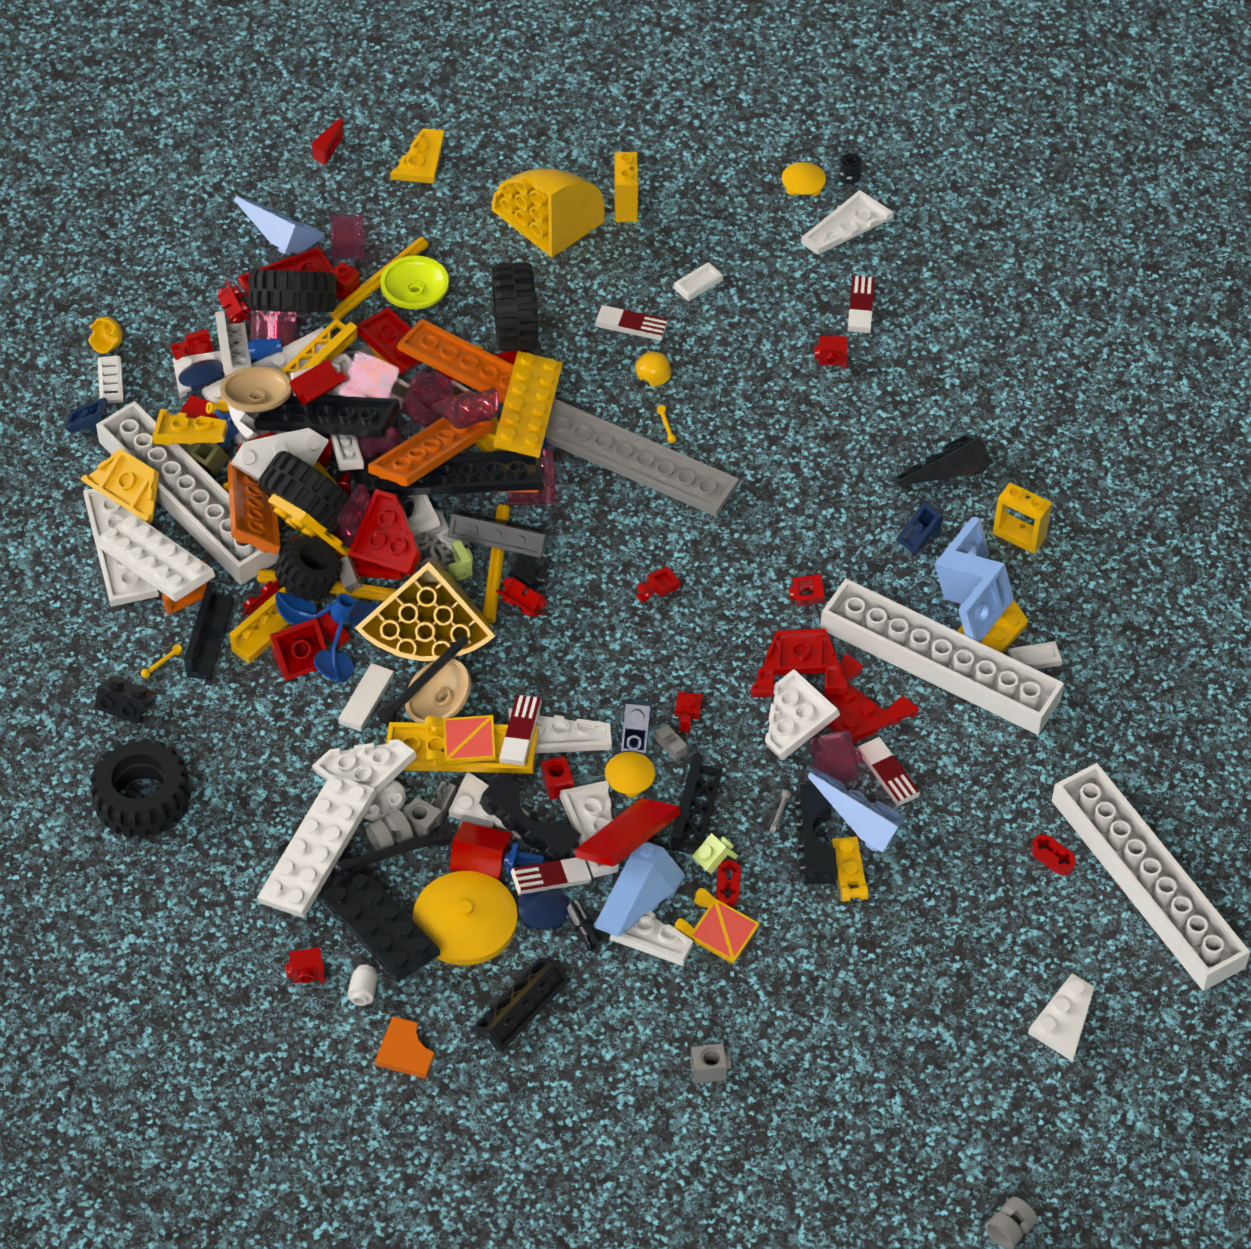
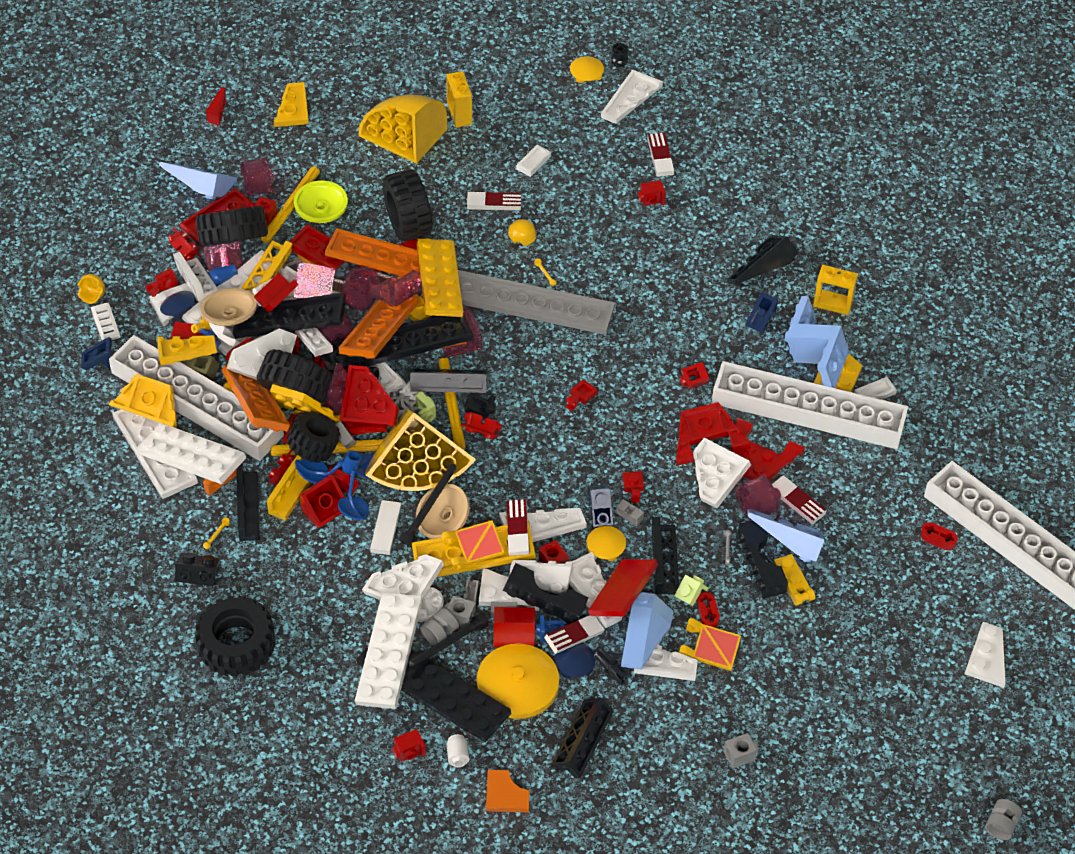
camera: 15 degrees left, 0 degrees up
none -> white wing [509,560,573,595]

